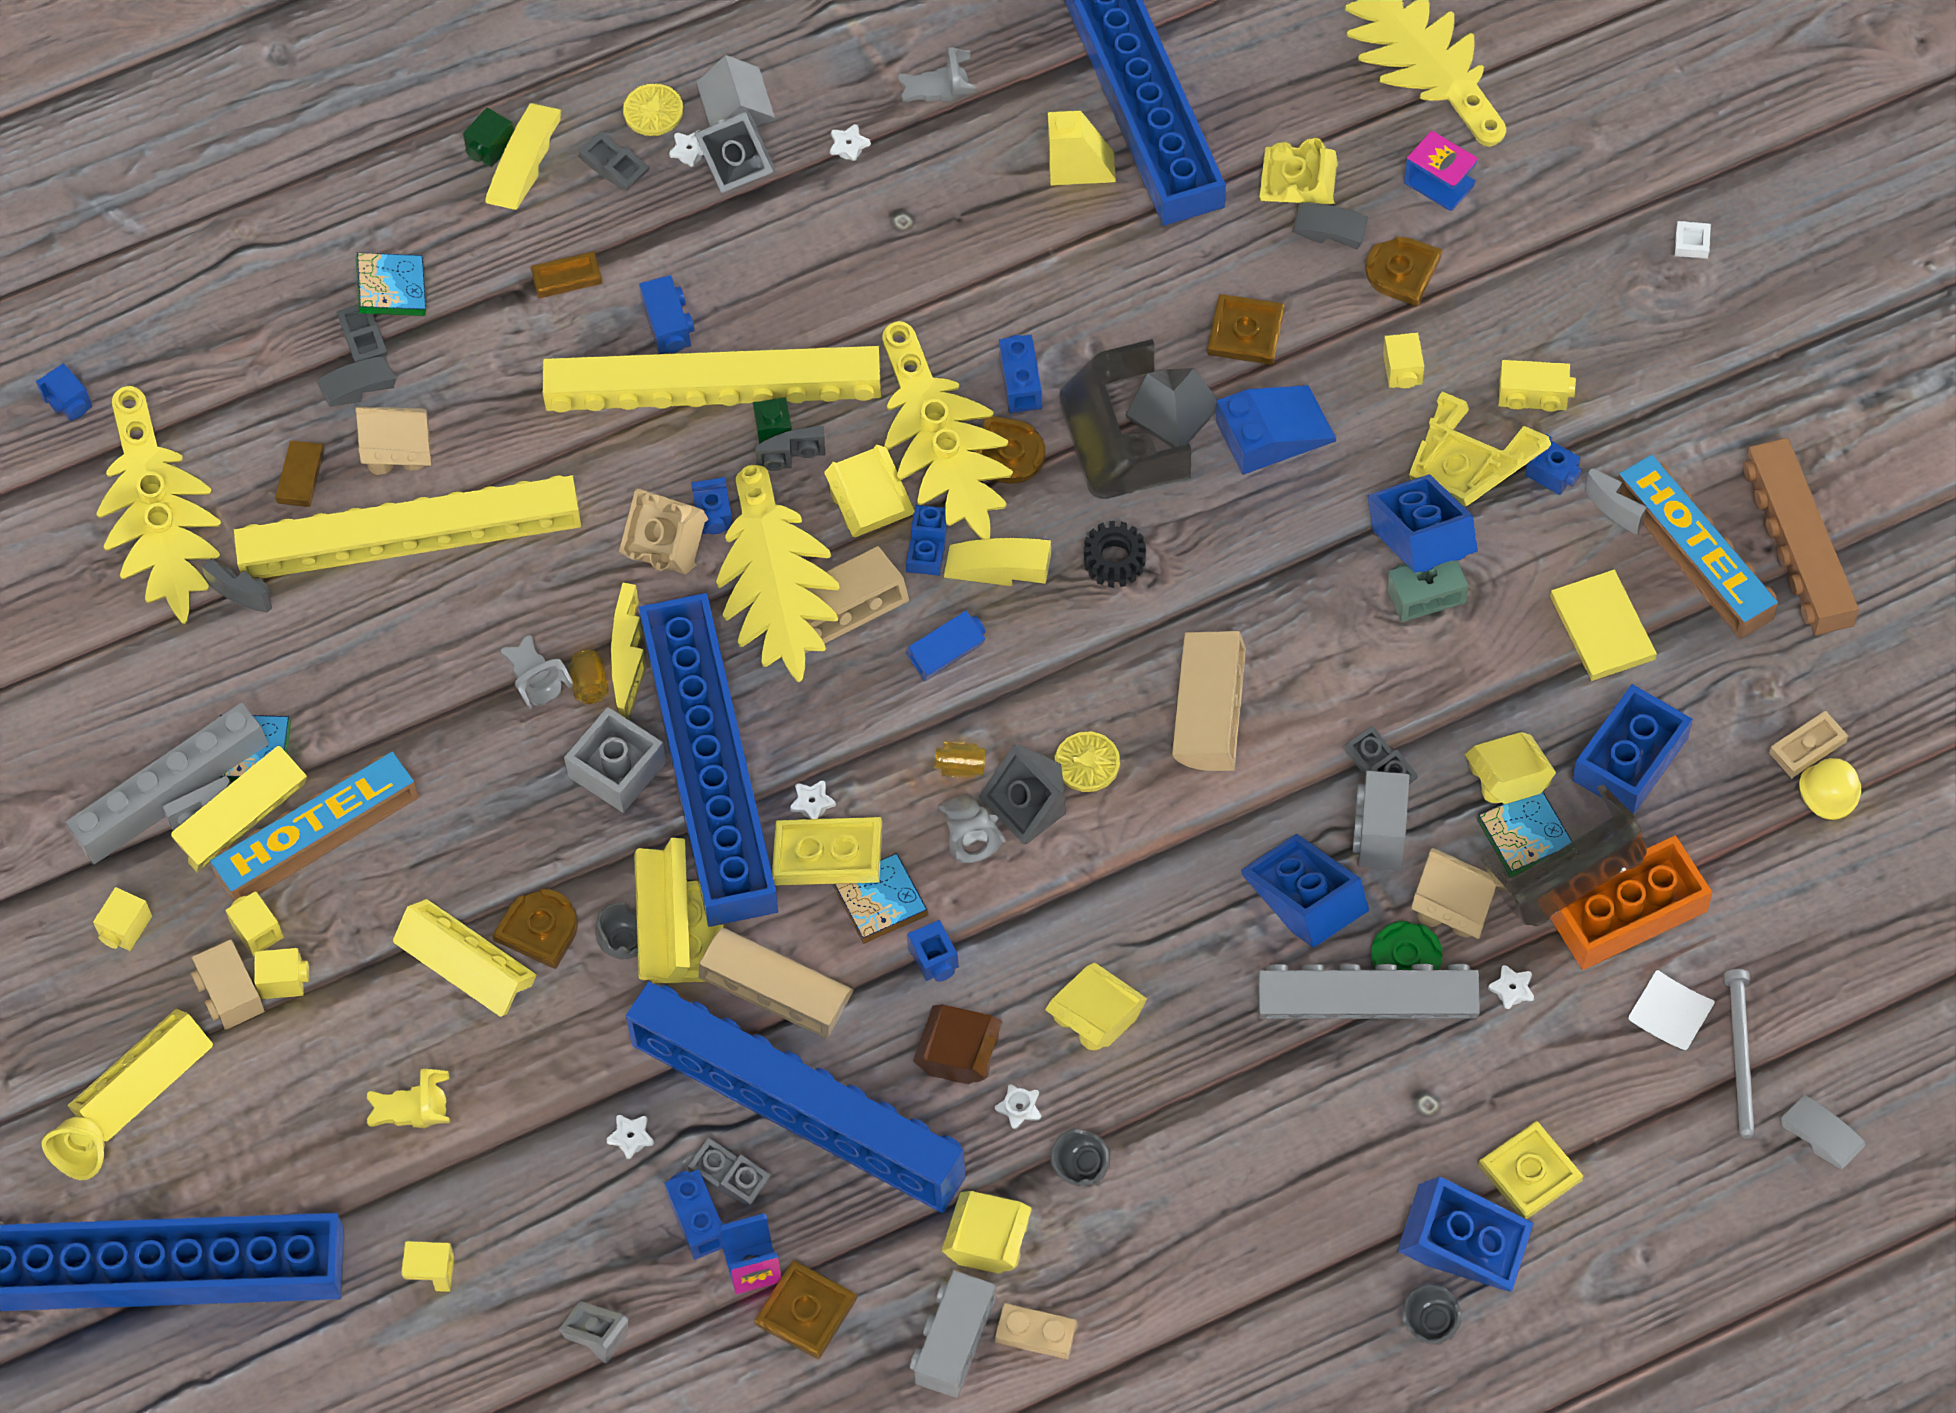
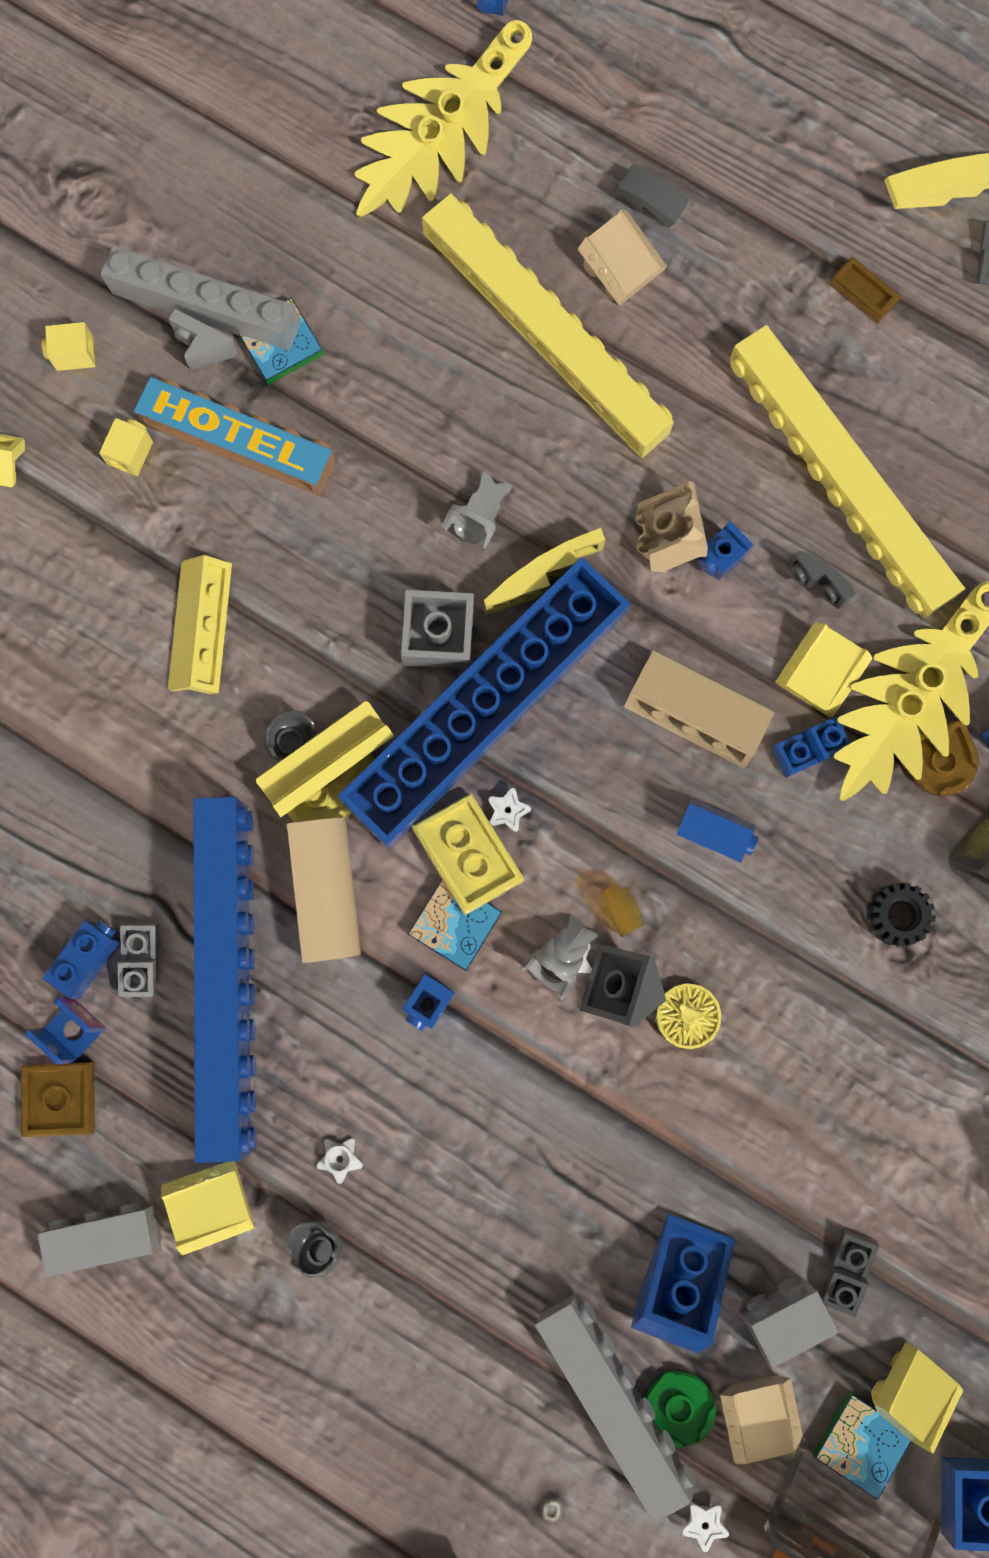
camera: 55 degrees right, 20 degrees up
light yellow panel [171,746,307,873] -> none
tan brick [190,939,265,1030] -> none
dark grey slope [202,558,272,612] -> none
light yellow brick [254,948,309,999] -> none
pearl gold tile [275,440,325,507] -> none
dark grey slope [337,304,387,362] -> none
tile [355,252,426,316] -> none
light yellow hair [367,1069,450,1128] -> none
dark green brick [463,107,514,167] -> none
pearl gold tile [492,889,578,969] -> none
clear yellow brick [569,650,609,704] -> none
white plate [606,1115,654,1159] -> none
blue brick [639,275,695,354] -> none
light yellow plant [716,465,840,682] -> none
dark green brick [753,397,792,444] -> none
reddish brown slope [913,1004,1002,1085] -> none
light yellow slope [944,538,1051,586] -> none
tan plate [995,1303,1077,1360] -> none
light yellow slope [1045,963,1147,1050] -> none
tan brick [1172,631,1246,771] -> none

